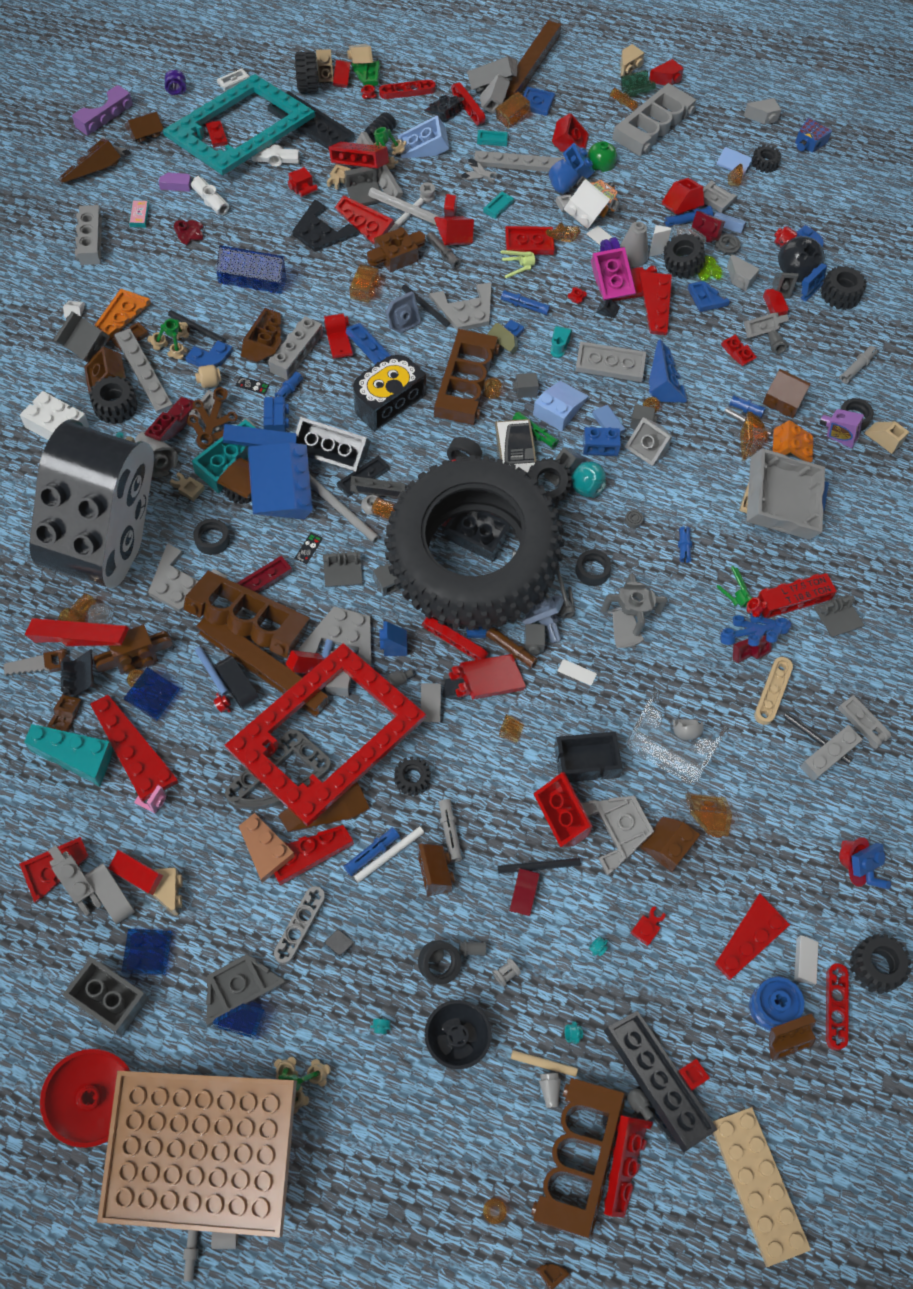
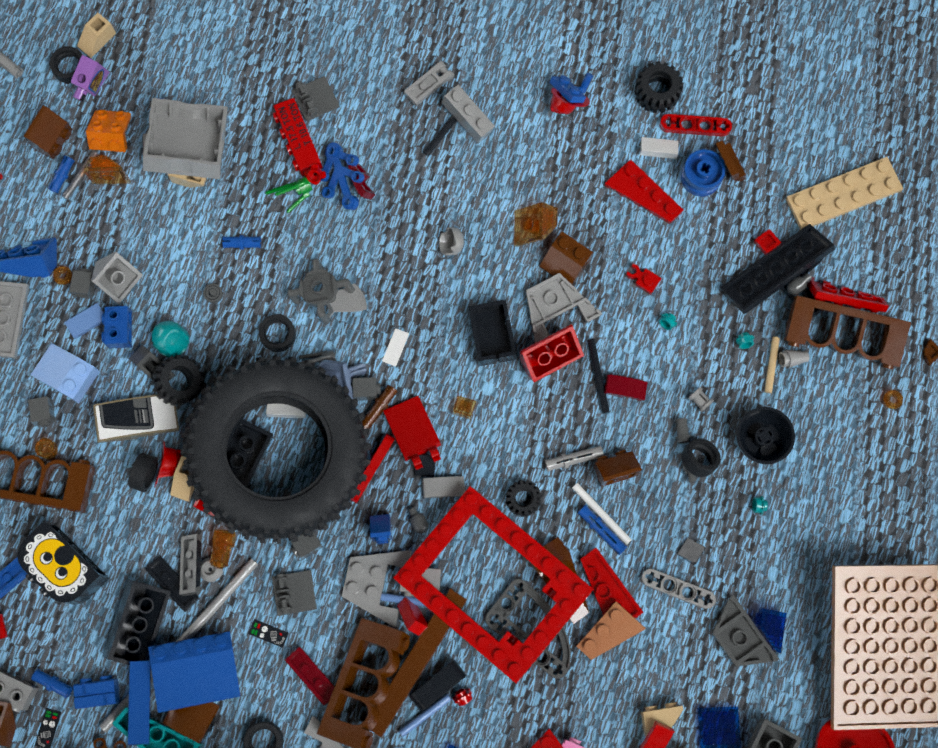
camera: 90 degrees left, 15 degrees up
tan plant [274,1057,331,1114] -> none
green pin [512,411,559,449] -> none
clear windscreen [627,689,727,783] -> none
tan plate [754,657,793,725] -> none

